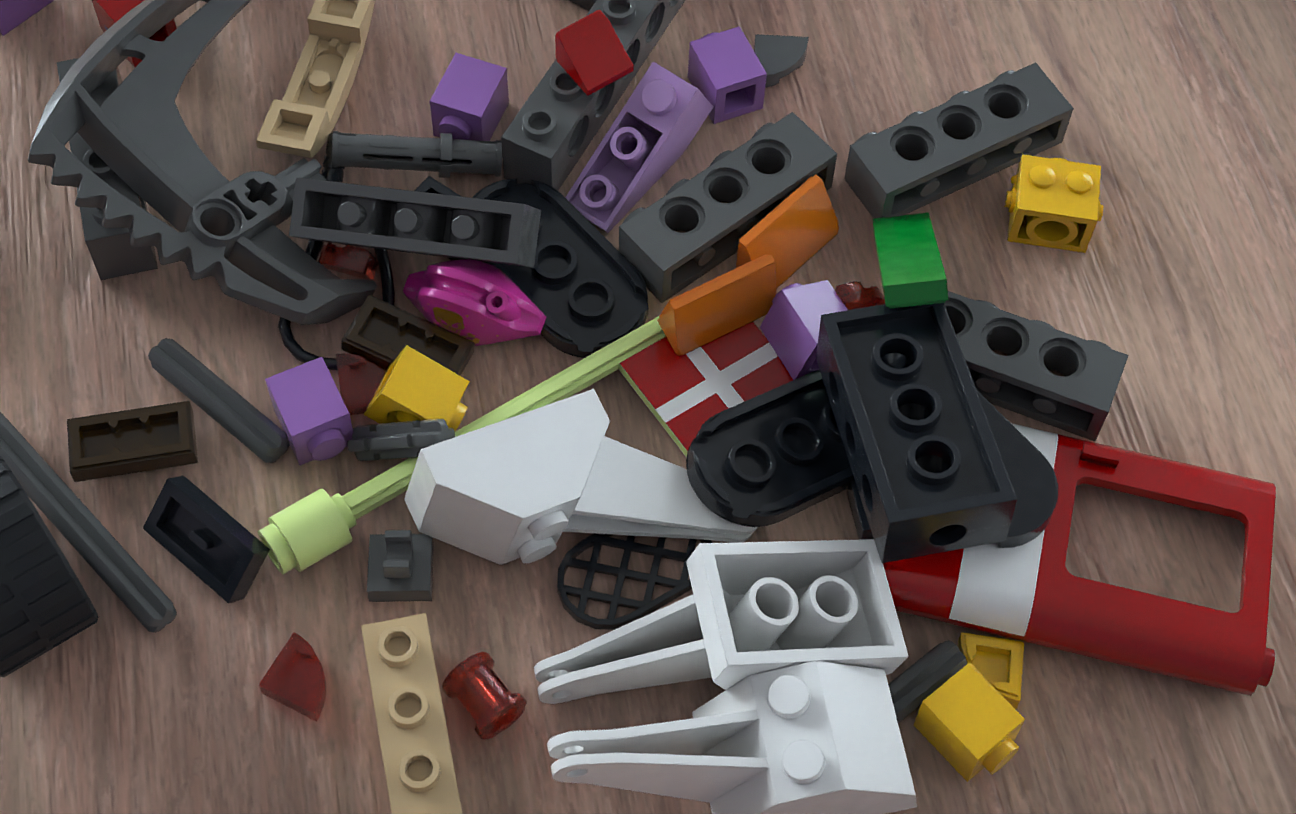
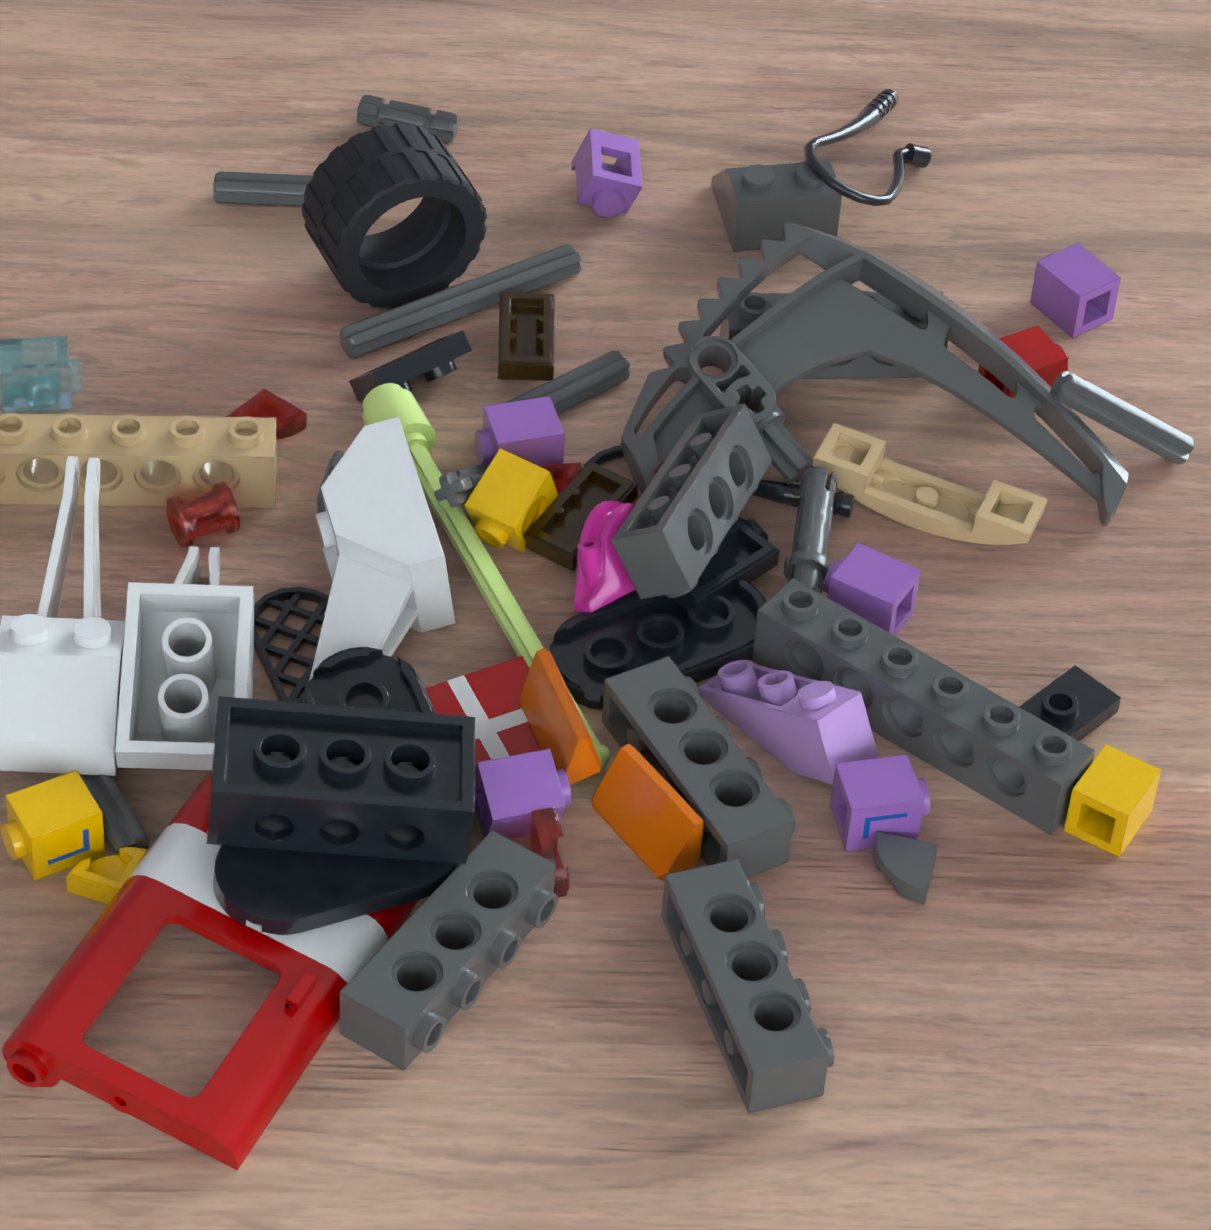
camera: 100 degrees right, 15 degrees down
red slope [555,10,634,96] -> none
green tile [872,212,949,308] -> none
yellow head [1004,154,1104,253] -> none

